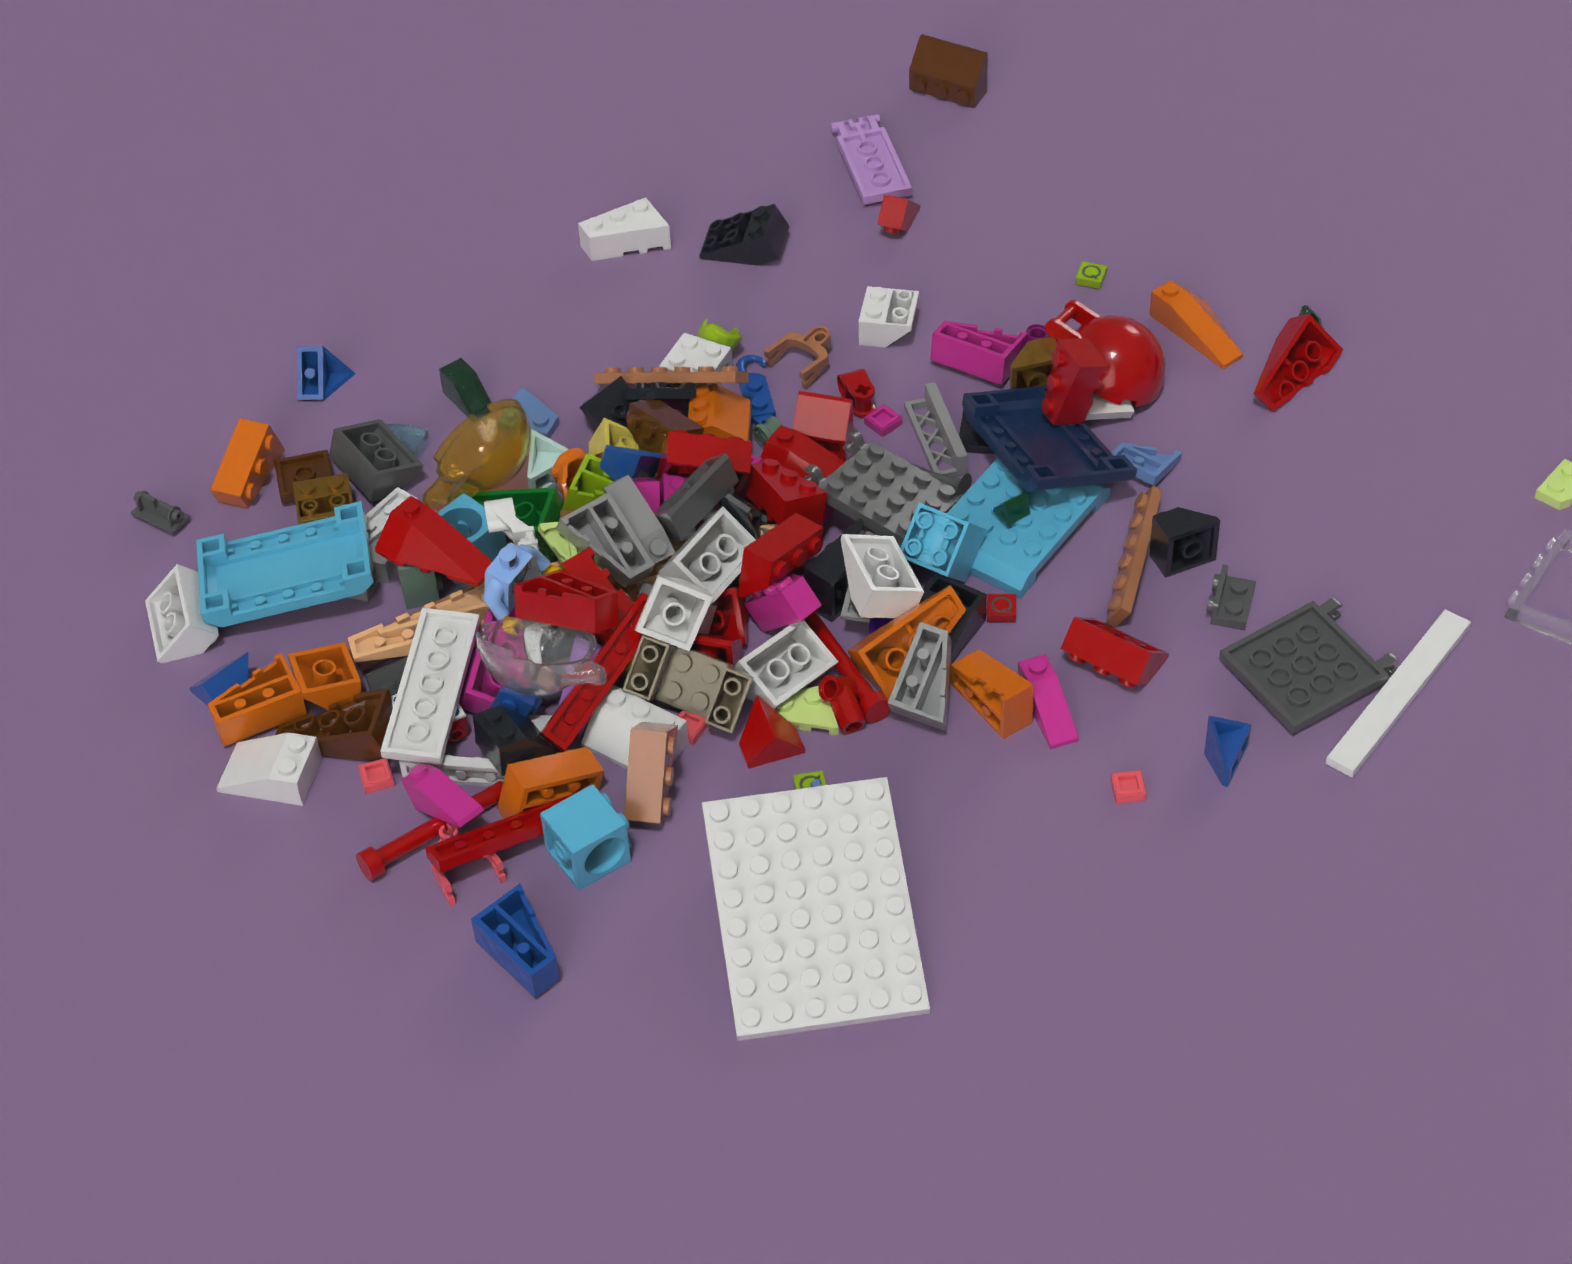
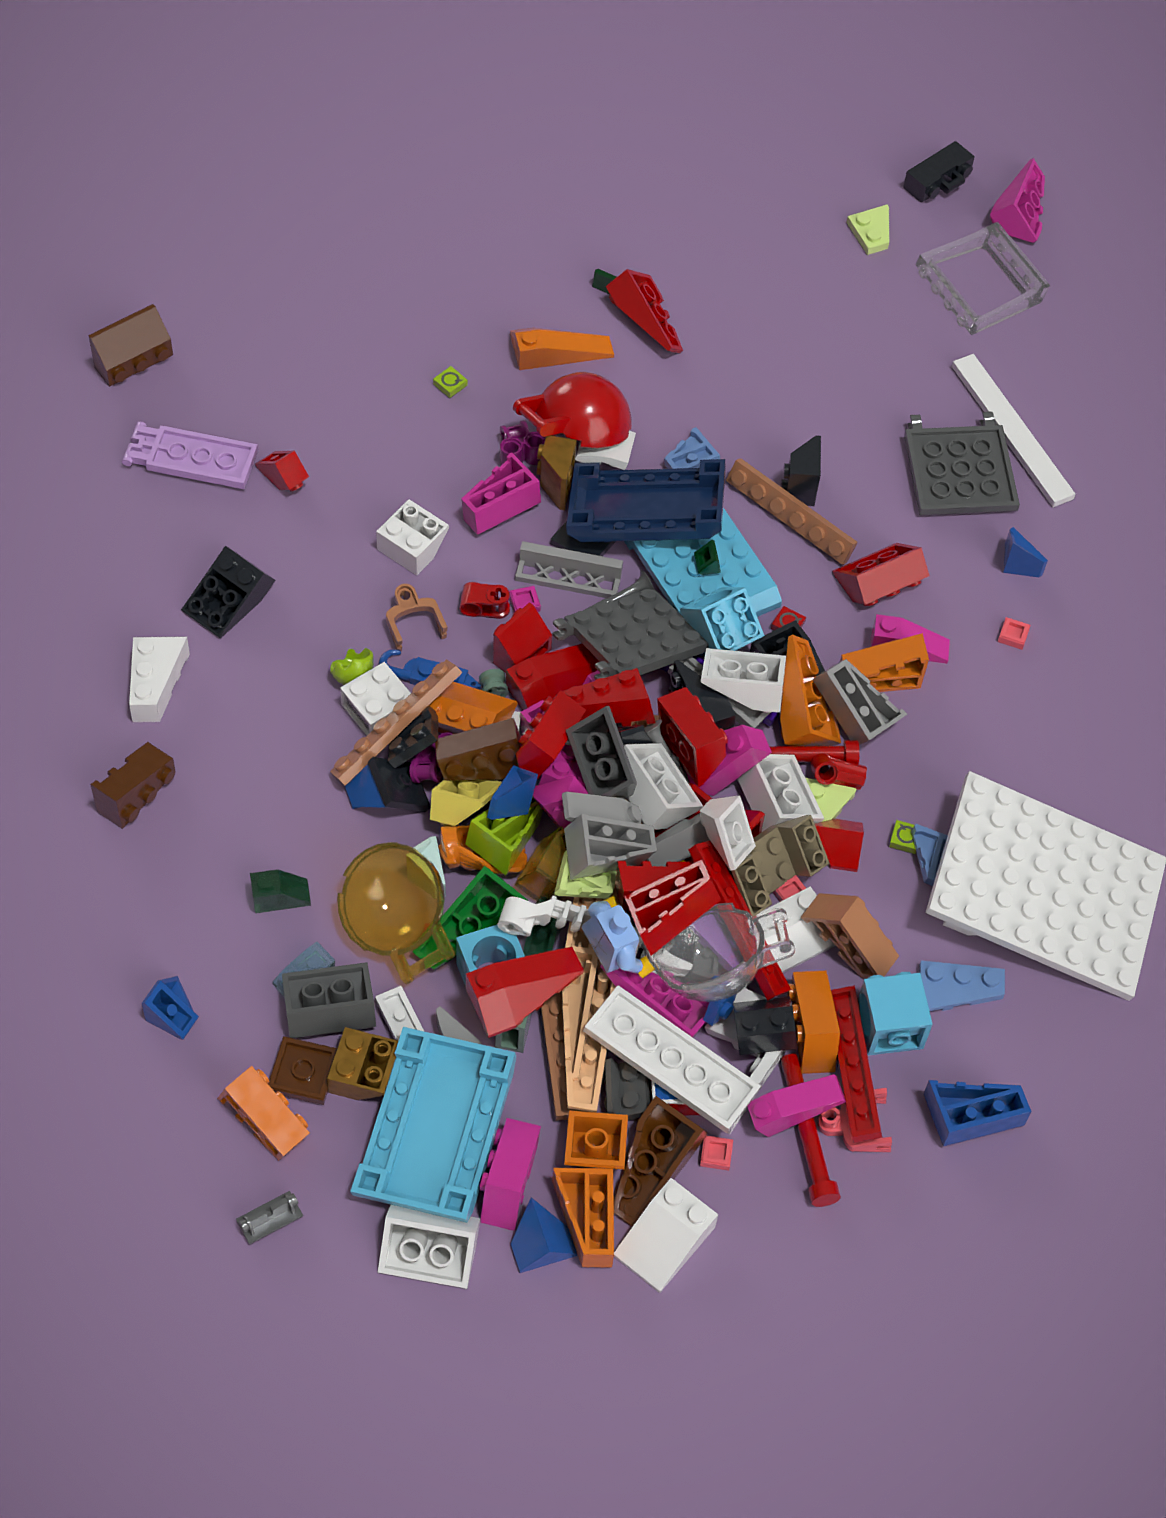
camera: 70 degrees left, 10 degrees up
medium blue wing [498,387,560,439] -> none
red wedge [1042,338,1110,425] -> none
dark grey bracket [1207,564,1256,631] -> none
none -> reddish brown wedge [90,742,176,829]
none -> dark pink wedge [480,1118,541,1231]
none -> medium blue wing [919,960,1005,1011]

